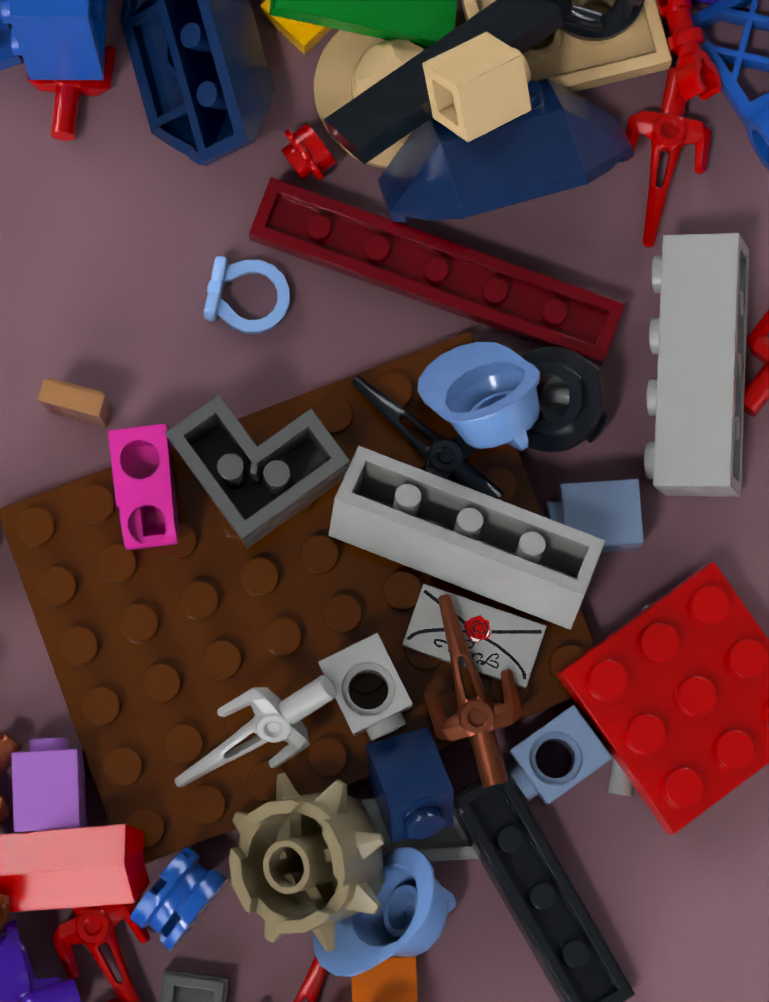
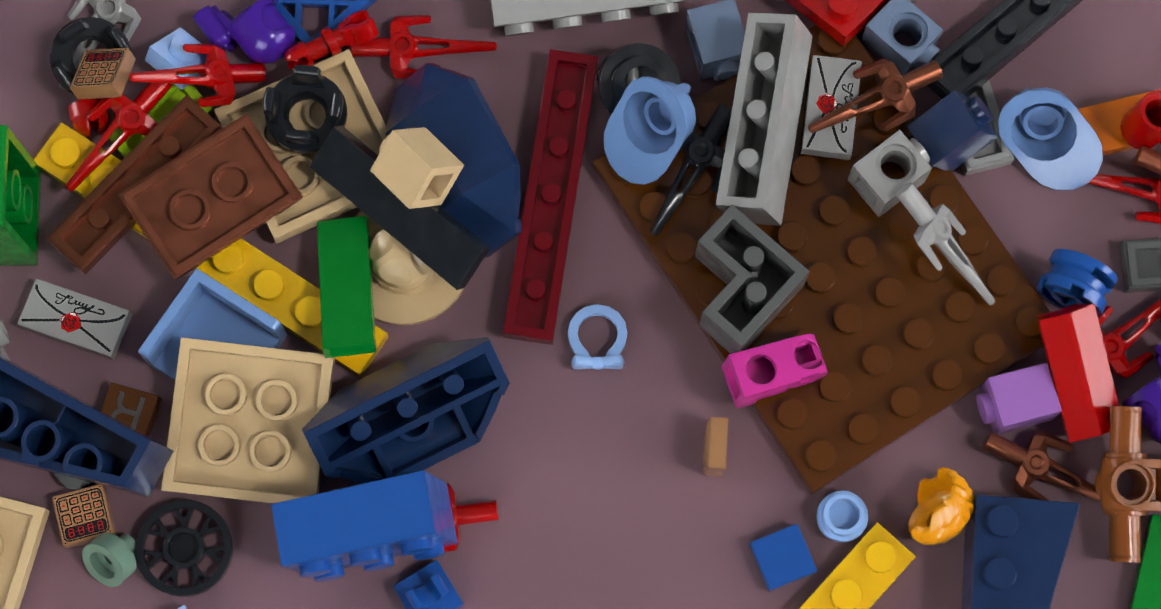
camera: 105 degrees left, 5 degrees down
dark tan brick [229,772,385,952] -> none
red plate [281,123,336,180] -> none

